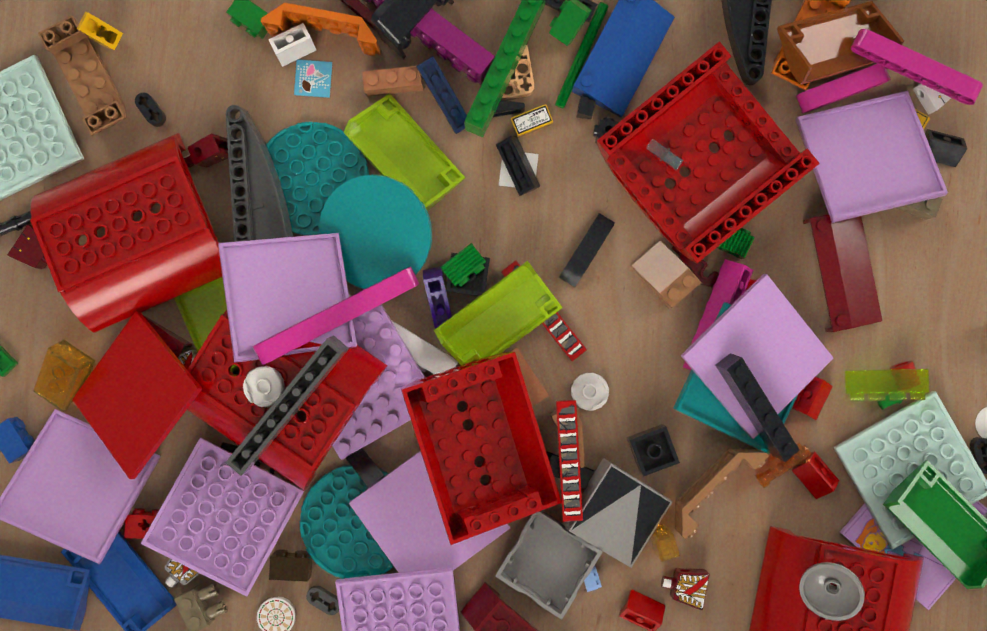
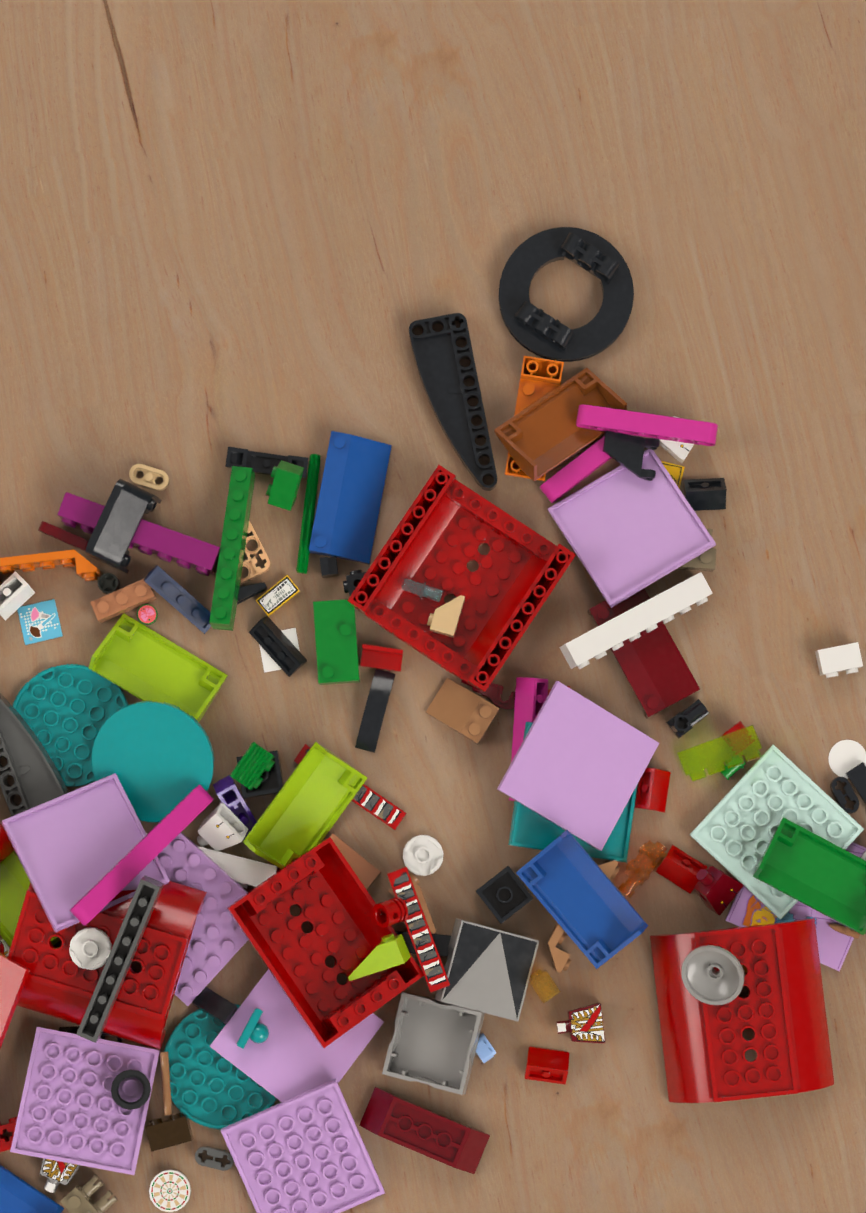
camera: 15 degrees left, 5 degrees down
black brick [715,353,800,462] -> none
green brick [717,228,755,259] -> none
none -> pearl dark grey wheel [98,573,120,595]
none -> black tyre [111,1069,151,1110]
none -> tile [137,604,158,625]
none -> medium nougat bar [160,1051,172,1115]
none -> white torso [197,802,249,851]
none -> teal tile [236,1008,269,1049]
none -> green brick [313,599,360,685]
none -> lime slope [348,933,411,981]
none -> red panel [360,644,403,672]
none -> red piece [373,897,408,928]
none -> tan slope [427,595,465,638]
none -> blue slope [516,830,648,969]
none -> white brick [559,572,713,669]
none -> black flag [603,431,660,481]
none -> black piece [666,699,709,739]
none -> dark red torso [694,866,744,916]
none -> medium nougat helmet [829,923,860,939]

